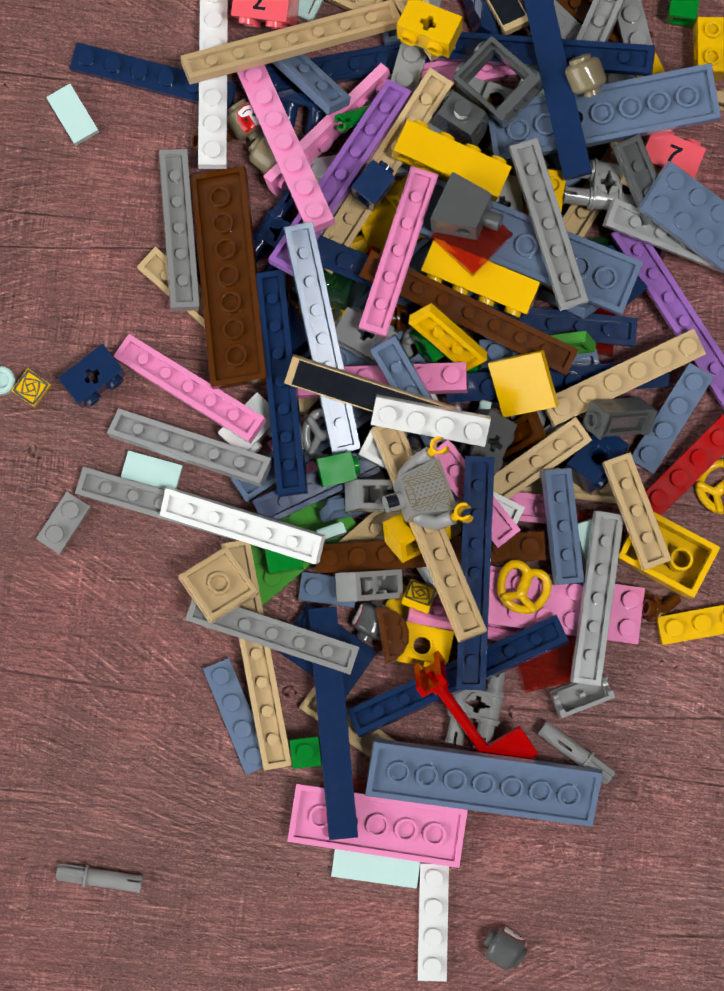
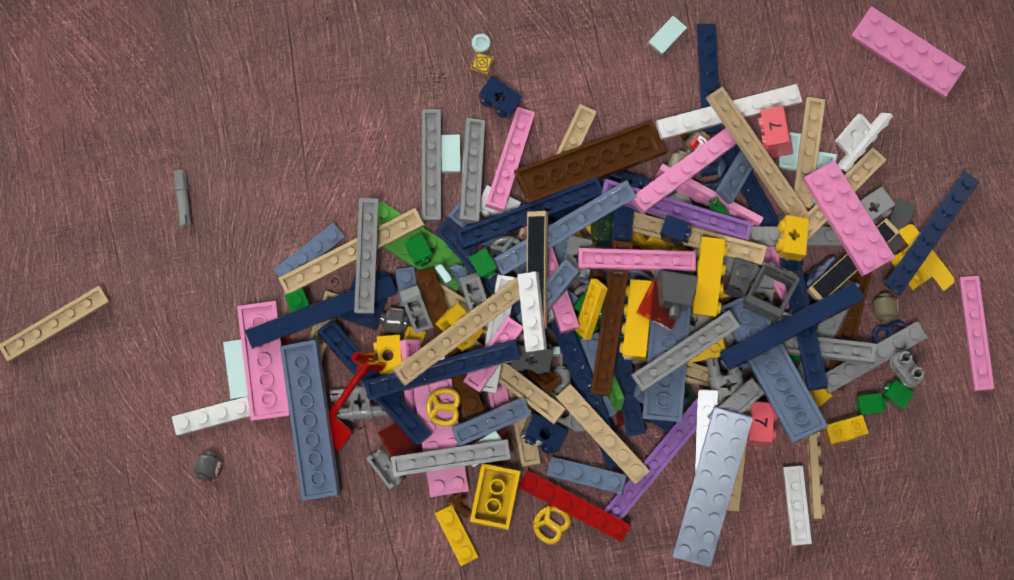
camera: 70 degrees right, 5 degrees down
light grey plate [36,492,92,555] -> none
light grey plate [159,149,199,311] -> none
white plate [160,487,326,564] -> none
tan tile [178,546,259,625] -> none
reddish brown tile [376,607,409,664] -> none
light grey torso [382,436,473,531] -> none
yellow tile [401,579,437,614] -> none
yellow tile [488,350,559,417] -> none
light grey axle [537,721,615,784] -> none
dark tan head [565,53,607,98] -> none
dark grey window [582,397,658,440] -> none
tan plate [602,452,672,571] -> none

